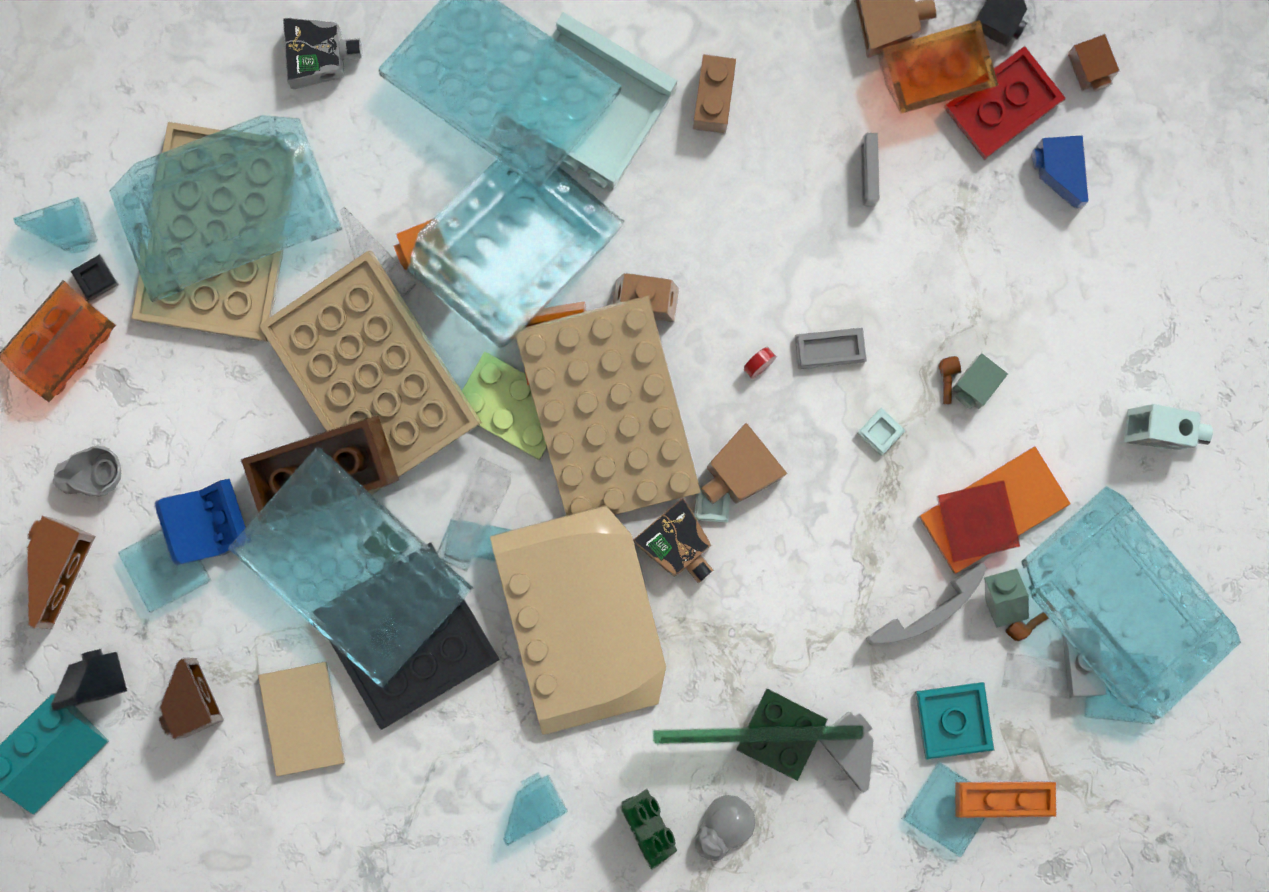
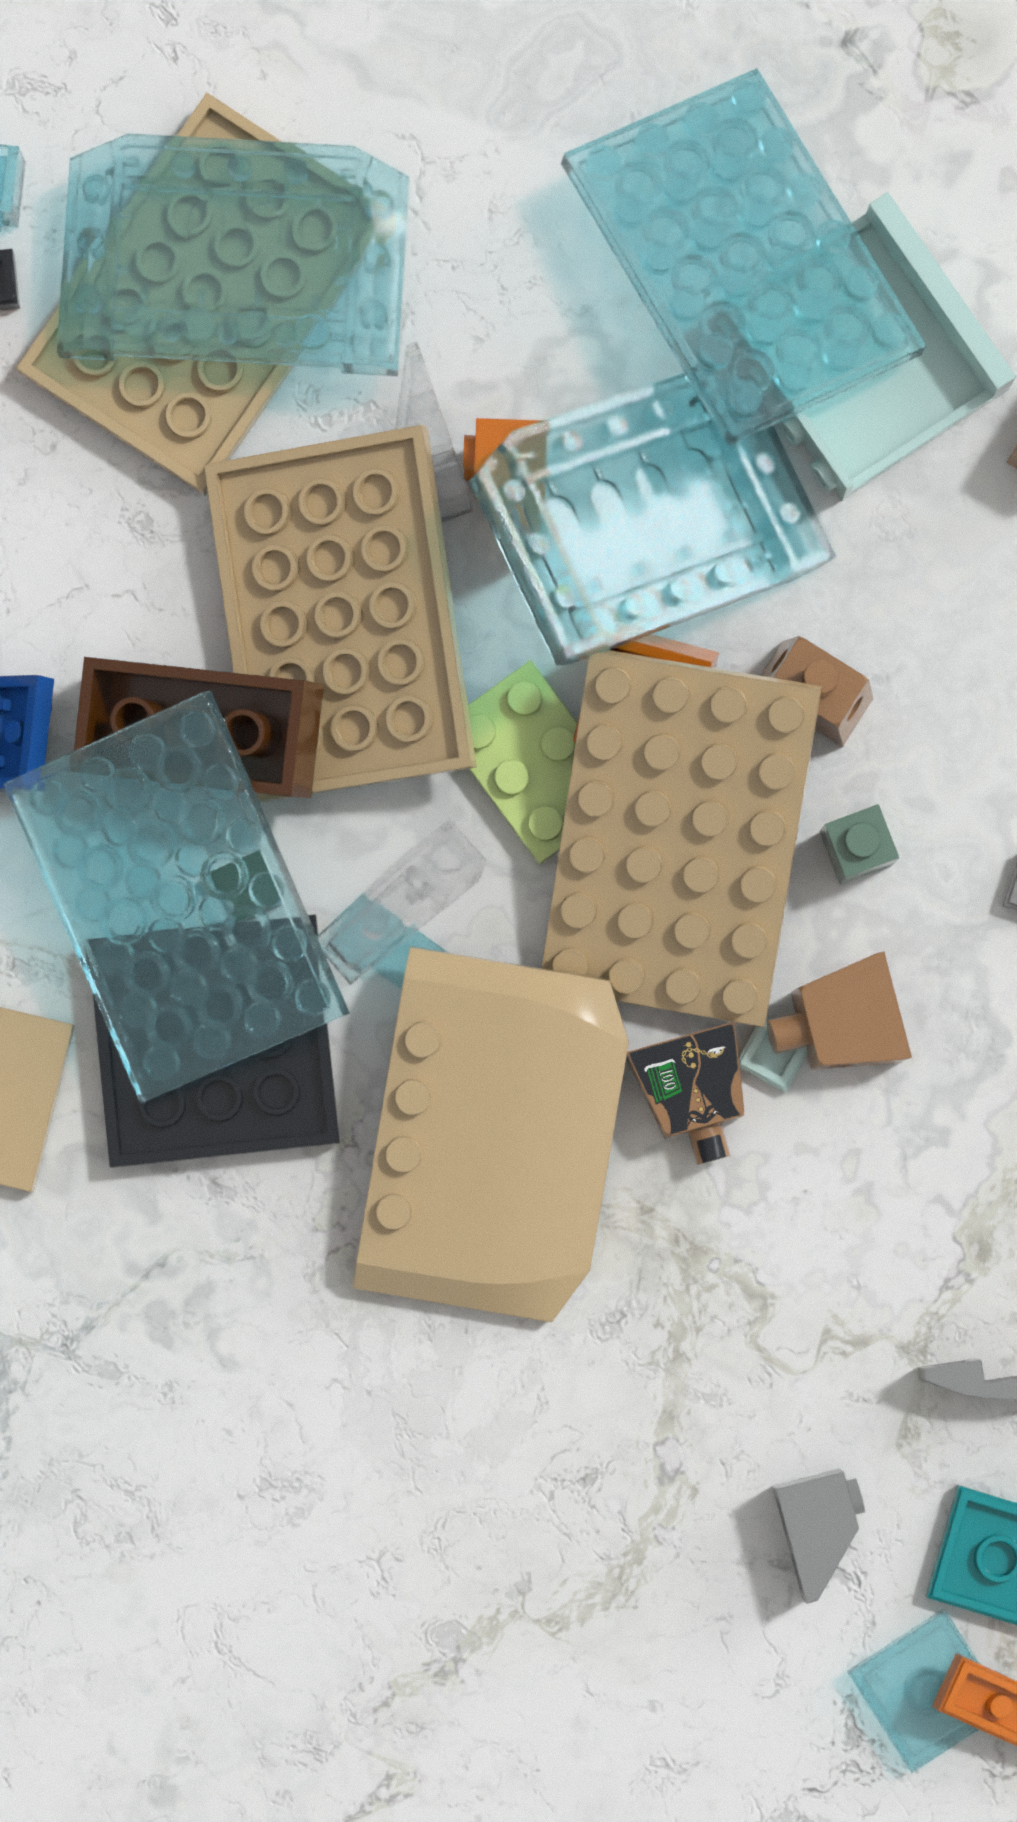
camera: 30 degrees right, 0 degrees up
torso [283,18,362,89] -> none
clear light blue slope [503,772,568,846] -> none
dark green hinge [620,789,677,870] -> none
clear green tile [653,724,864,744] -> none
light grey hair [695,795,756,861] -> none
dark green hinge [736,688,828,781] -> none
red tile [743,347,777,379] -> none
none -> sand green brick [820,804,899,885]

